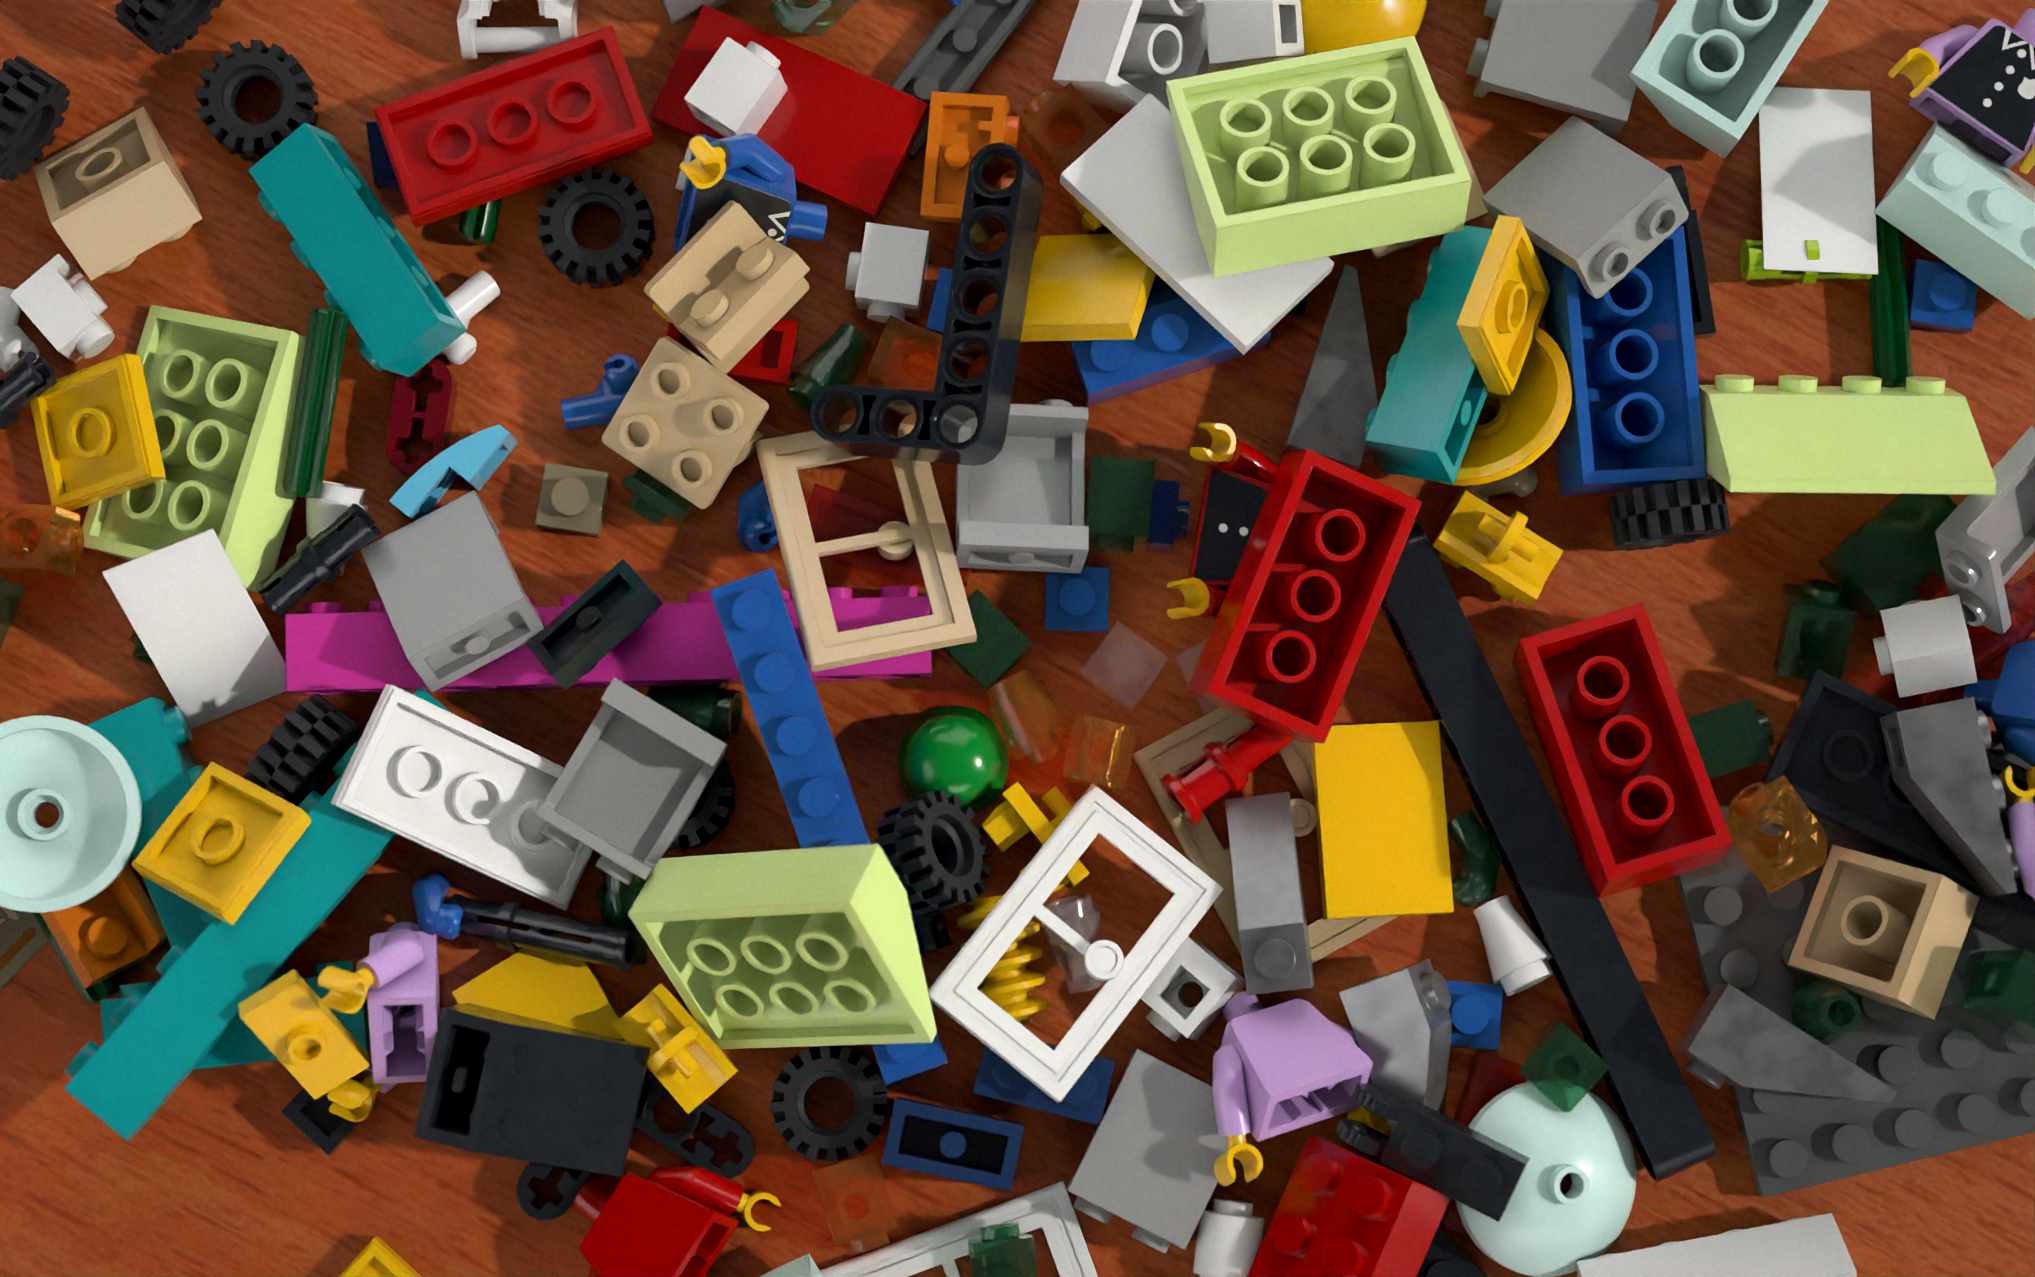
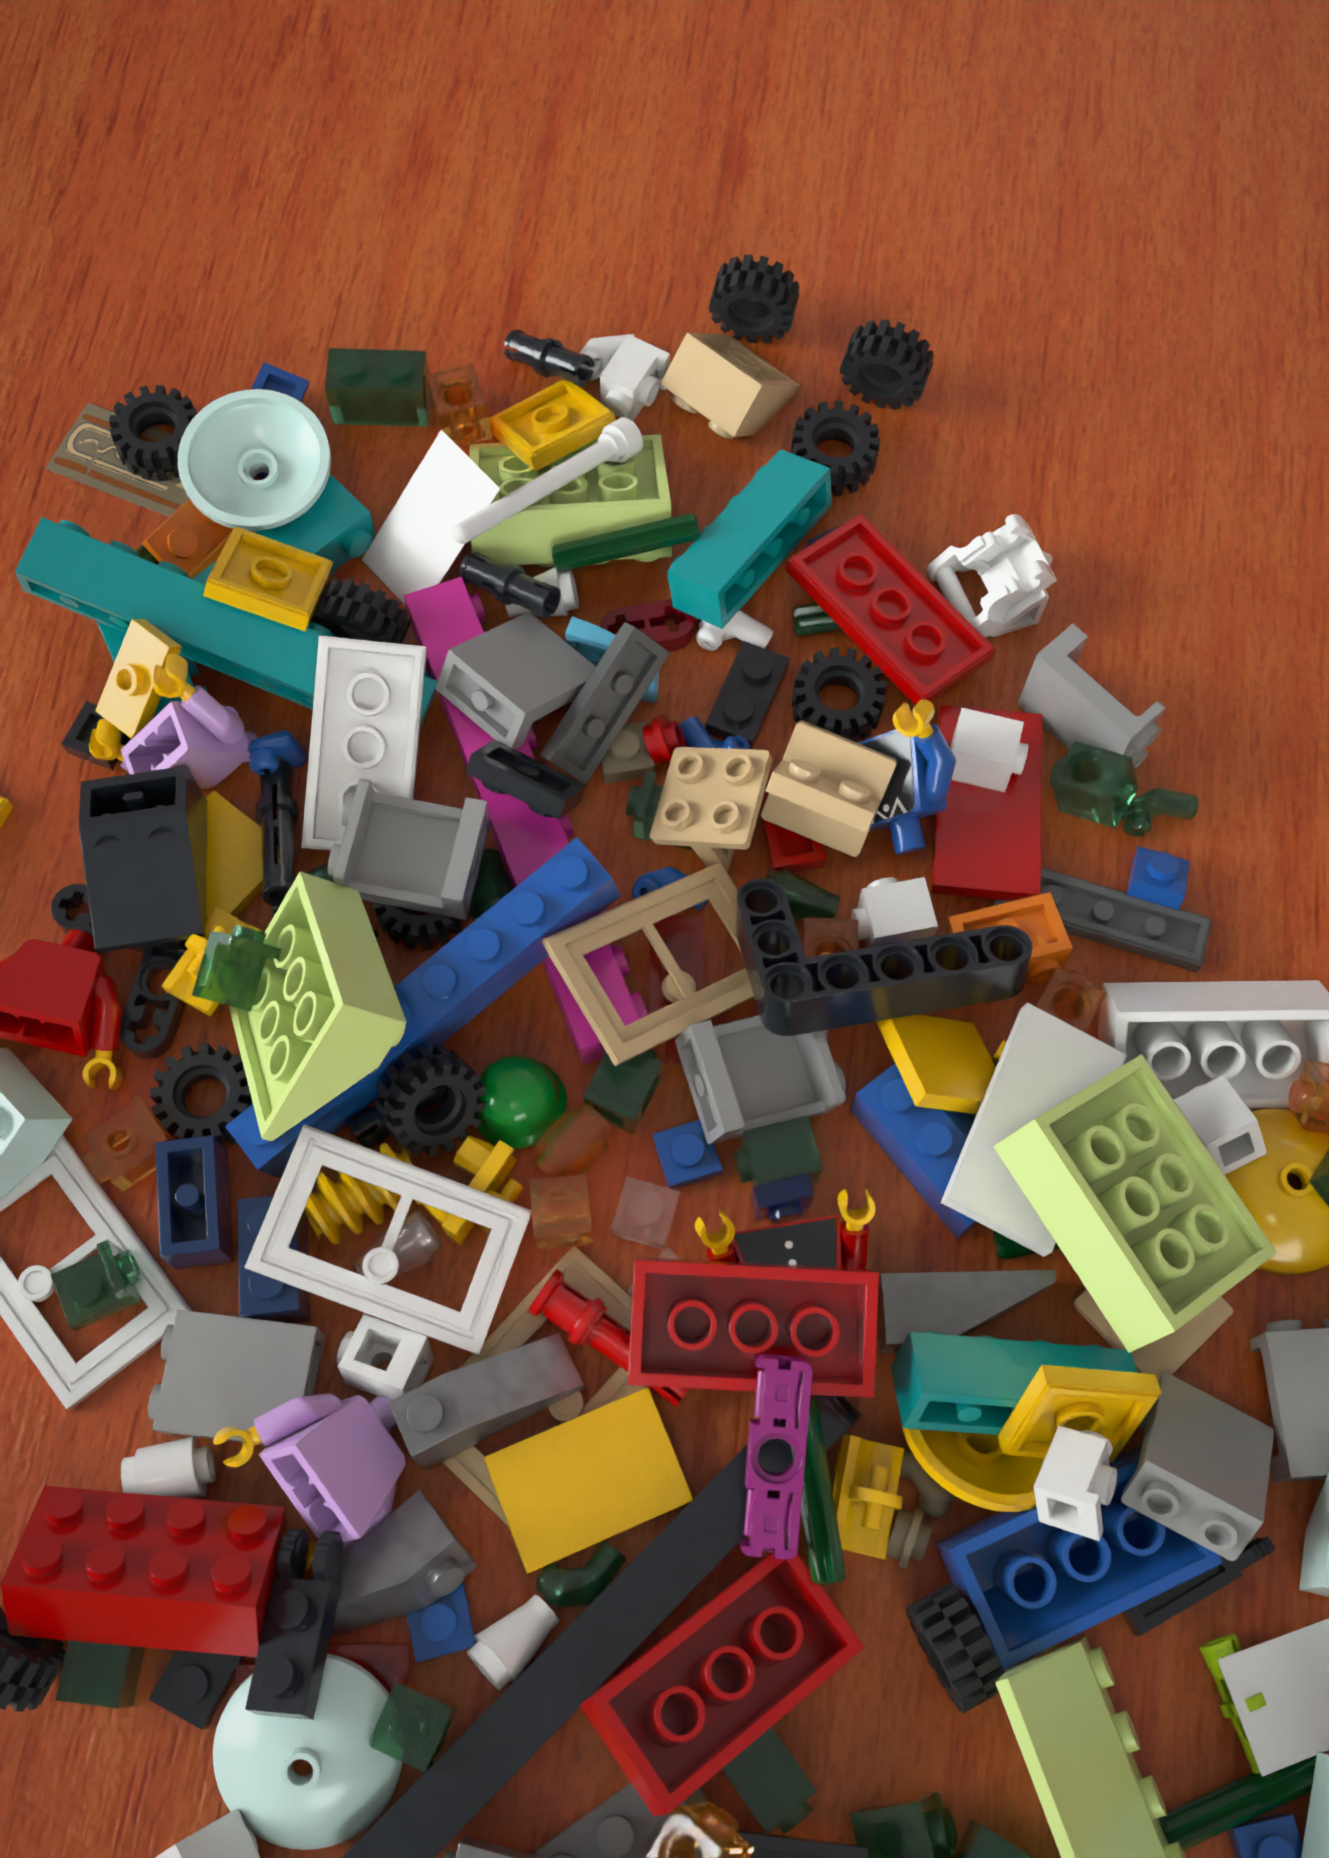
camera: 70 degrees right, 15 degrees down
none -> clear green bracket [192,925,282,1011]
none -> white piece [451,417,643,544]
none -> dark grey plate [540,622,670,785]
none -> red plate [643,714,686,765]
none -> black plate [705,641,790,749]
none -> magenta piece [740,1354,813,1560]
none -> dark green axle [790,1396,846,1585]
none -> dark tan plate [886,1507,933,1570]
none -> white brick [1034,1426,1117,1541]

